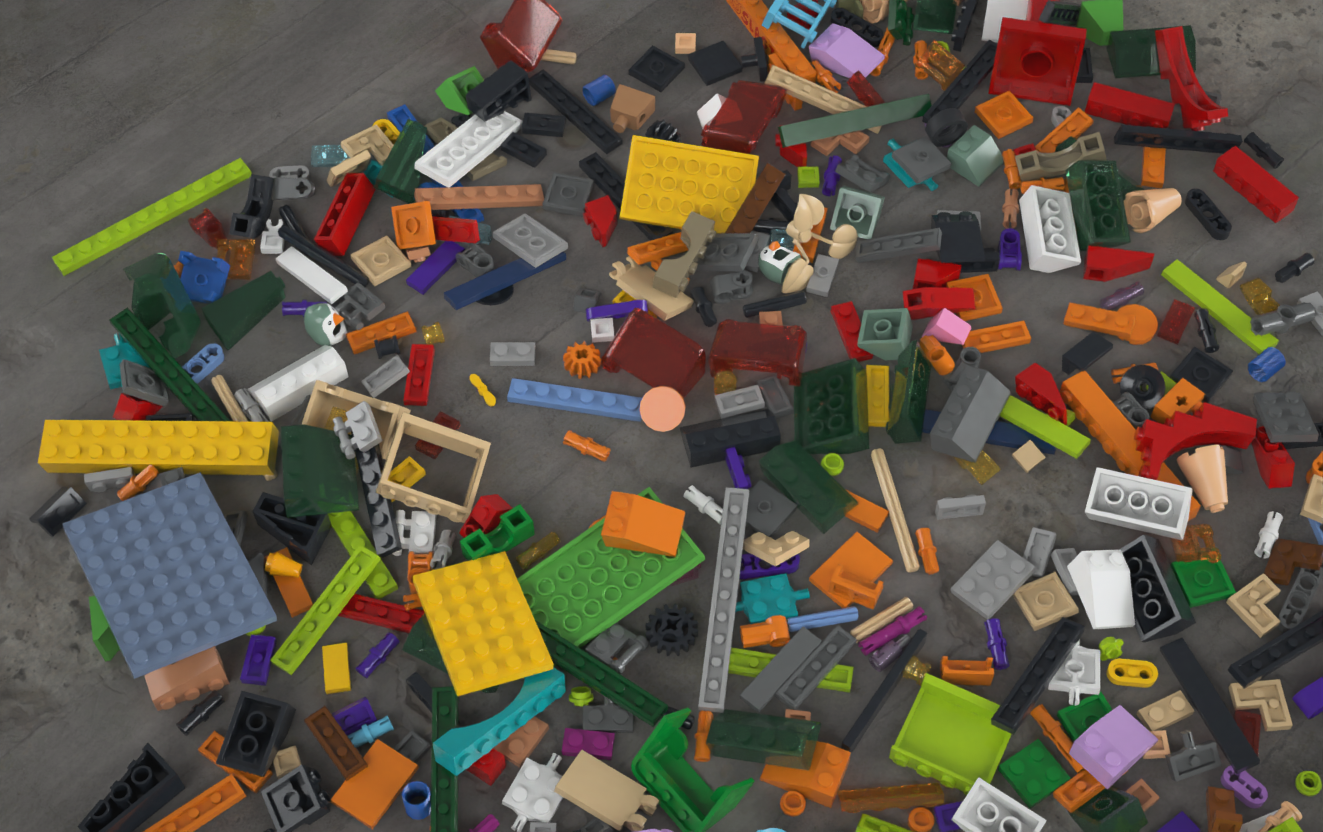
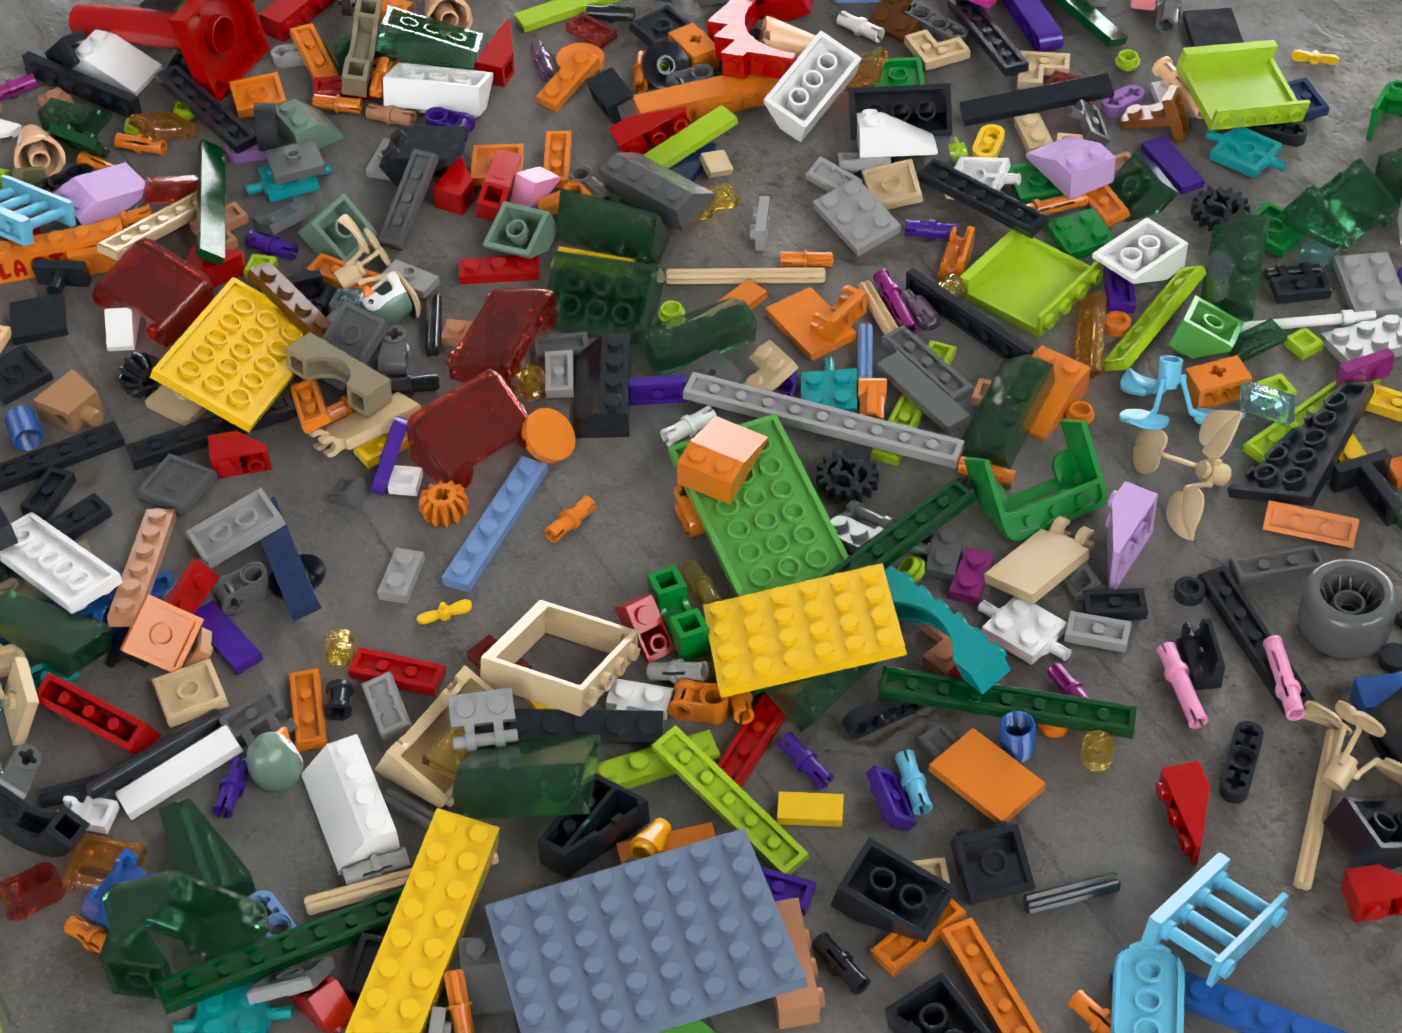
camera: 75 degrees left, 10 degrees down
reddish brown tile [304,706,368,781] -> none

